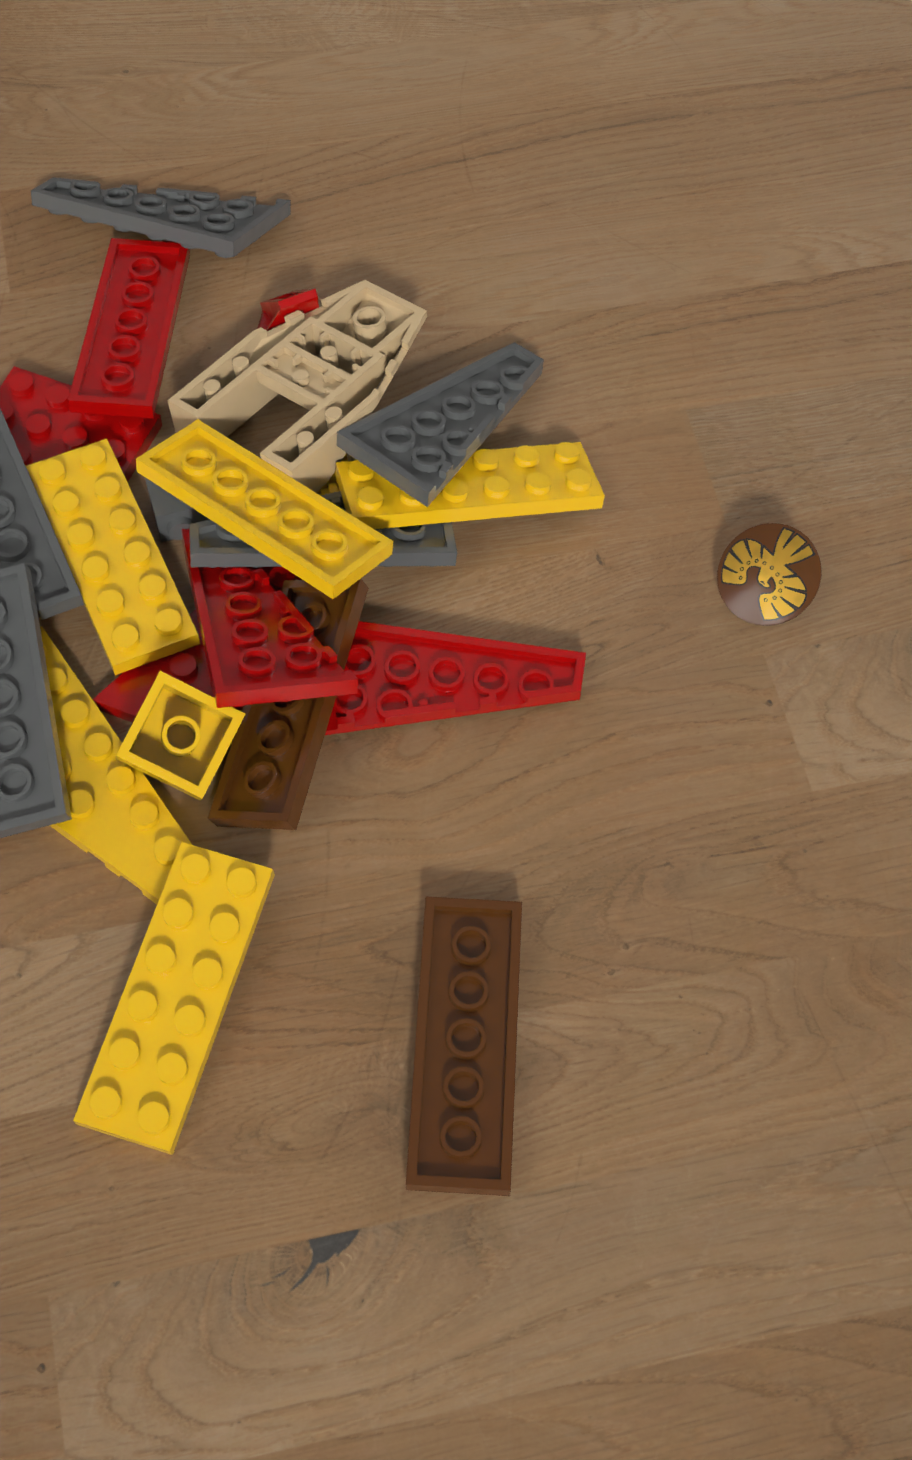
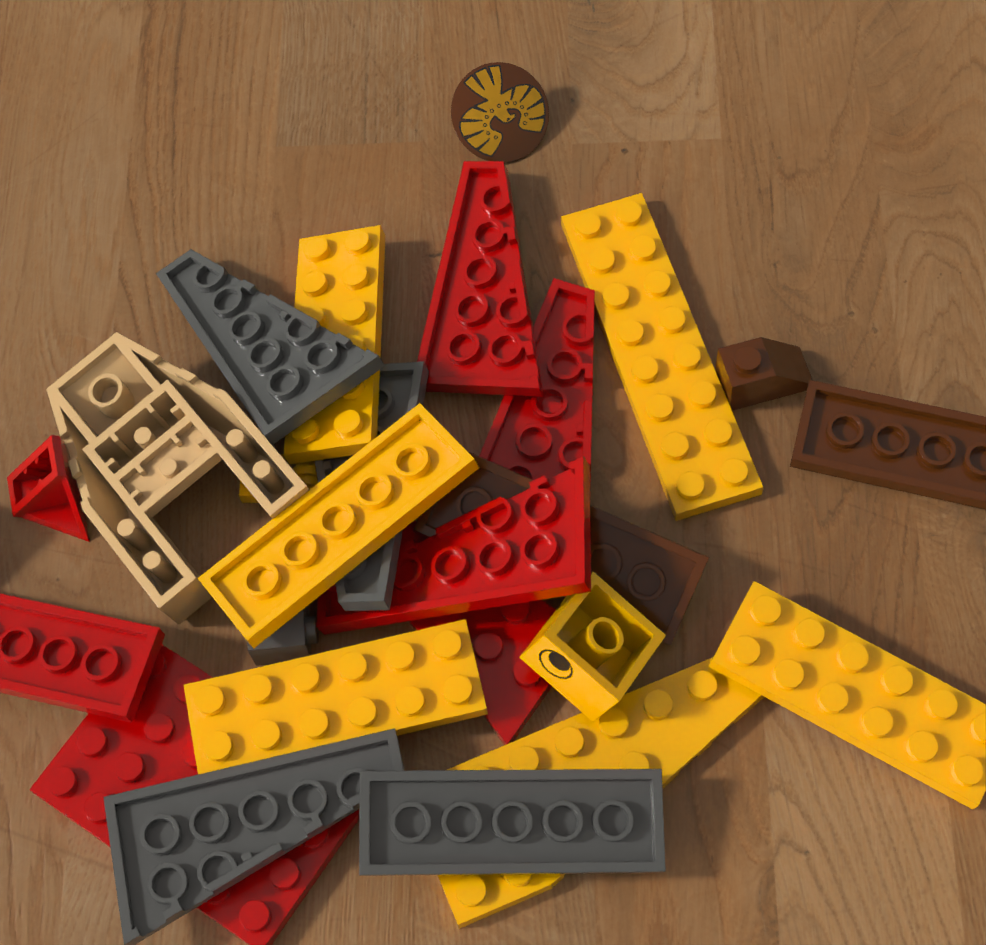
camera: 70 degrees left, 5 degrees up
none -> red wing [417,161,544,397]
none -> yellow plate [561,193,763,521]
none -> reddish brown slope [715,337,813,411]

